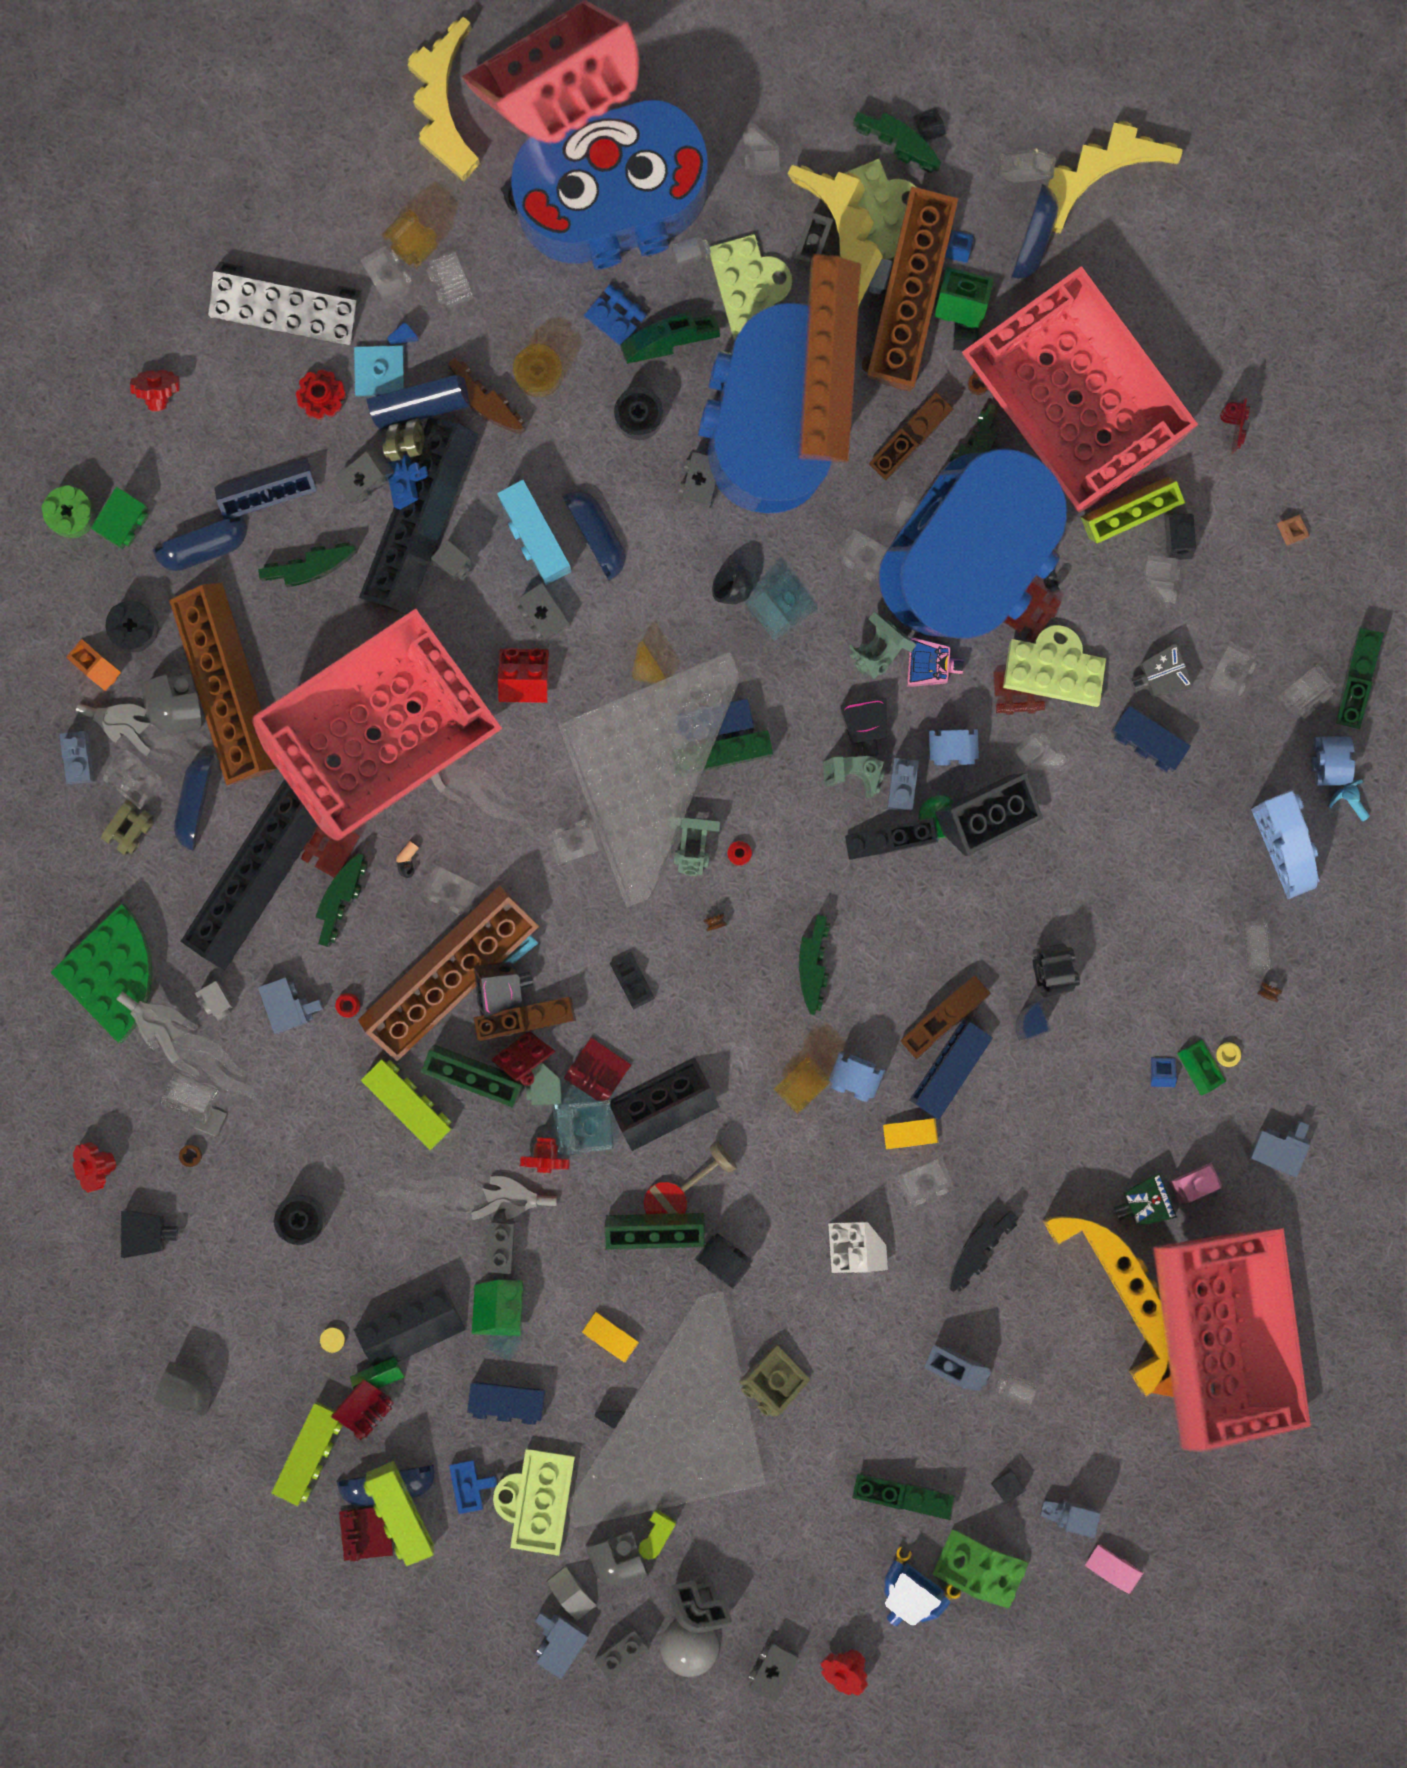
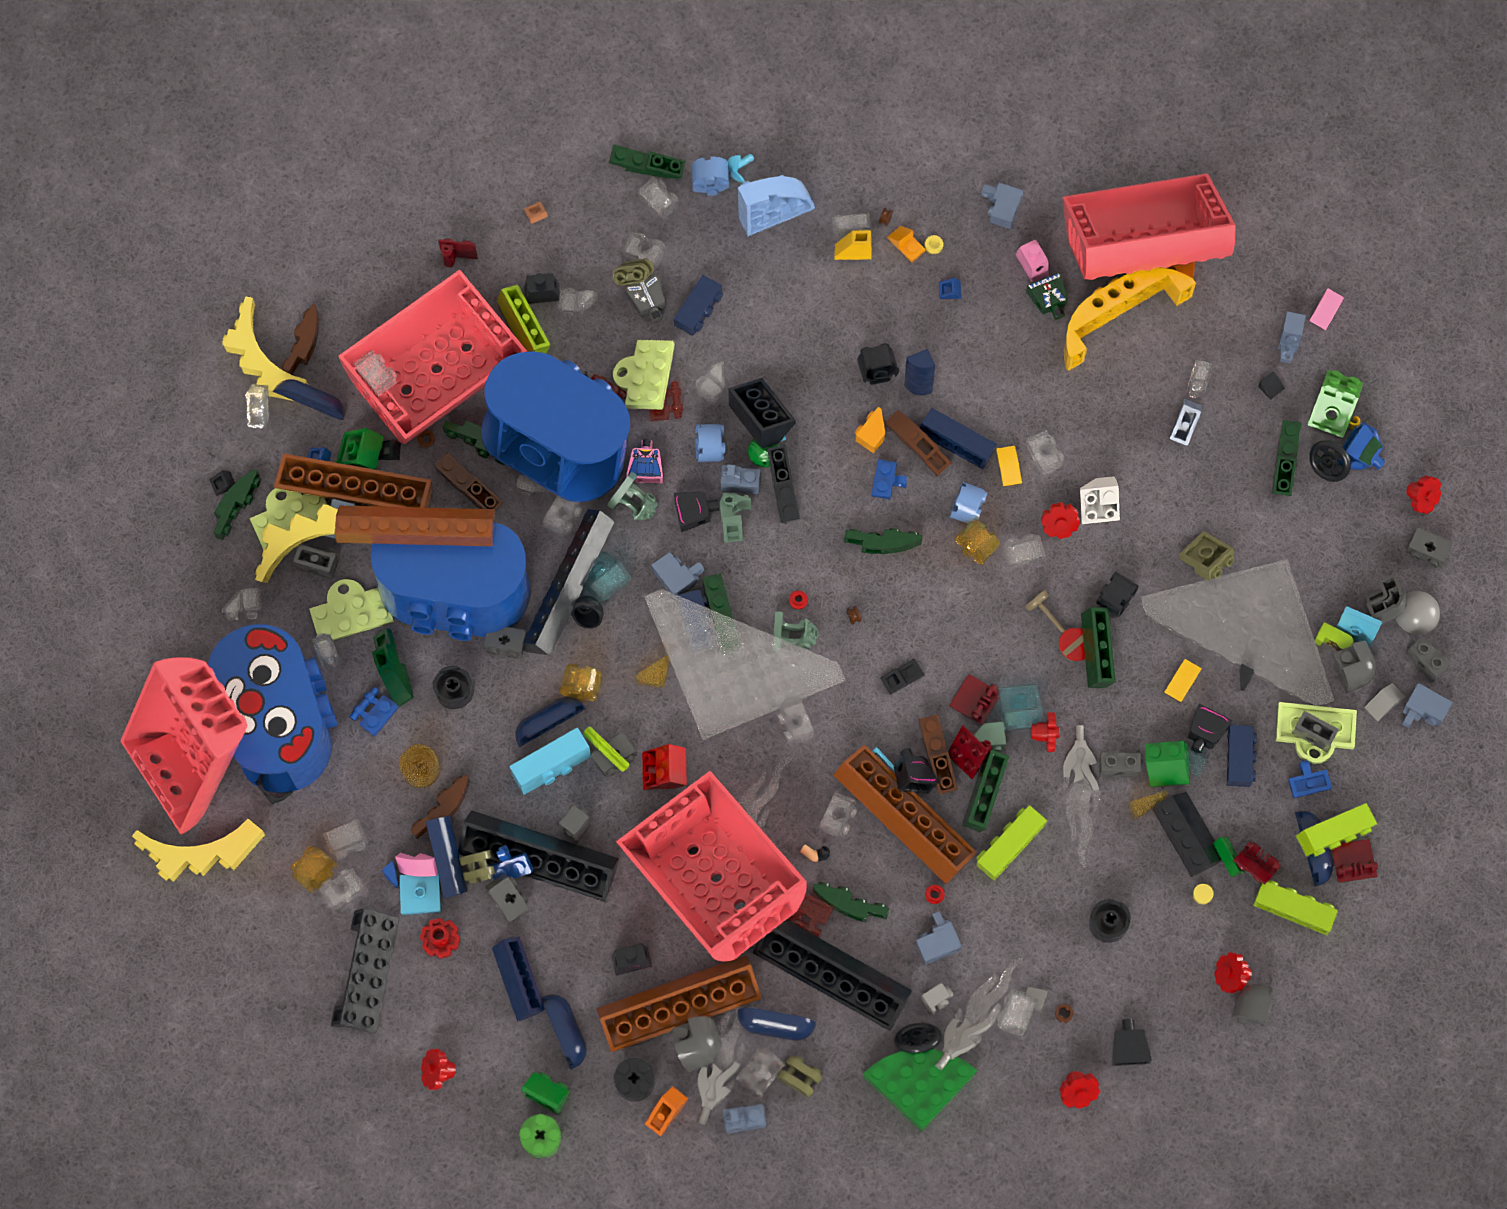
camera: 95 degrees left, 15 degrees down
dark green slope [258,543,356,588] -> none
black slope [607,1057,720,1151] -> none
black slope [949,1210,1018,1292] -> none
green slope [1177,1039,1226,1096] -> none
none -> reddish brown slope [282,304,319,375]
none -> clear brick [354,350,397,397]
none -> bright pink slope [395,853,438,877]
none -> black slope [523,509,614,656]
none -> clear yellow brick [559,664,603,703]
none -> lime axle [583,727,629,772]
none -> olive brick [612,258,654,286]
none -> black torso [612,943,652,976]
none -> sand blue hinge [651,552,704,599]
none -> yellow slope [834,230,872,260]
none -> light orange slope [855,407,885,454]
none -> blue plate [871,459,907,499]
none -> light orange slope [887,226,926,263]
none -> black plate [894,1023,942,1053]
none -> clear brick [1002,534,1046,570]
none -> red plant [1041,502,1080,539]
none -> clear yellow slope [1128,790,1168,820]
none -> black torso [1188,704,1232,754]
none -> red plant [1214,952,1252,993]
none -> dark grey brick [1292,711,1339,752]
none -> black plate [1309,440,1351,482]
none -> medium azure plate [1336,606,1382,647]

